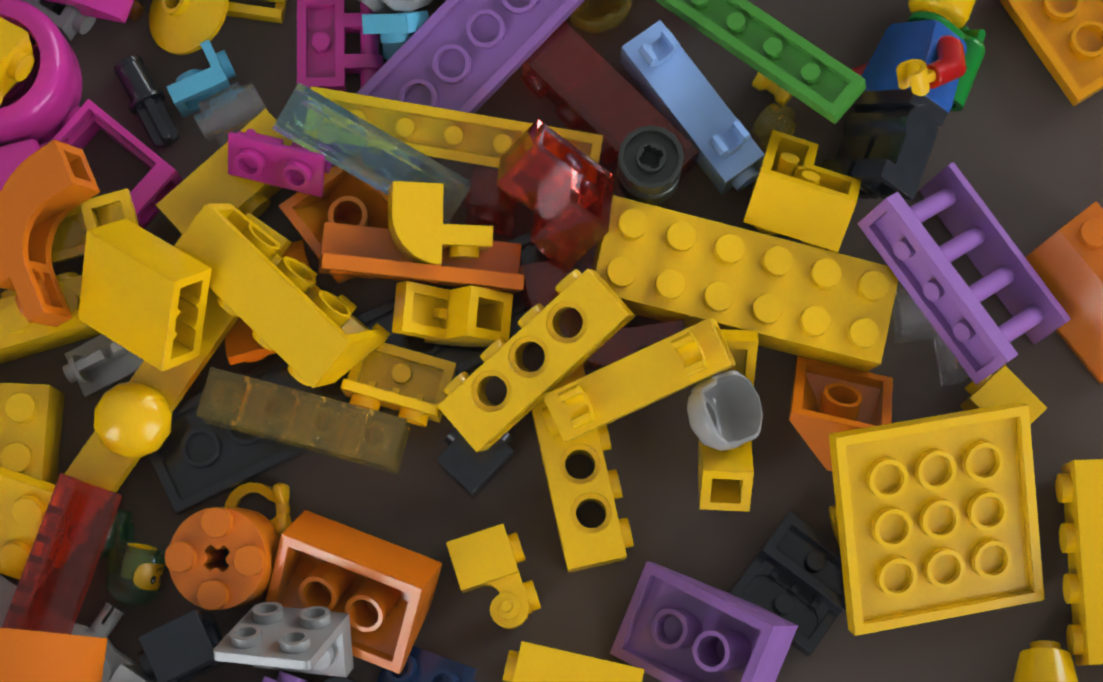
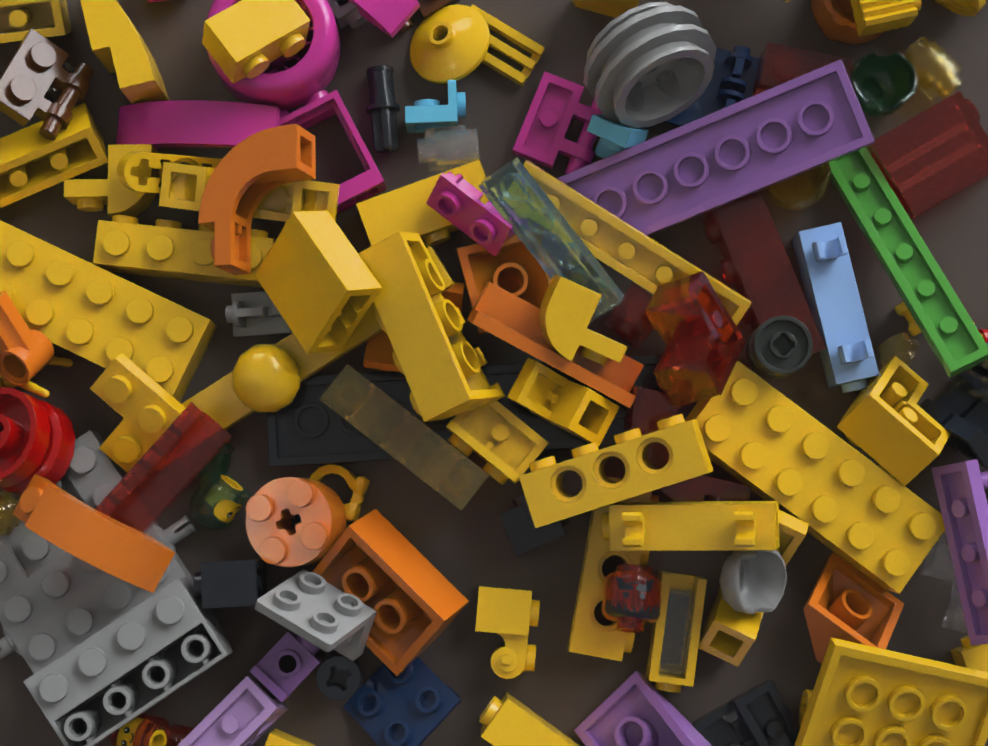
camera: 20 degrees right, 5 degrees up
none -> clear red head [602,564,663,633]
none -> yellow window [645,571,707,693]

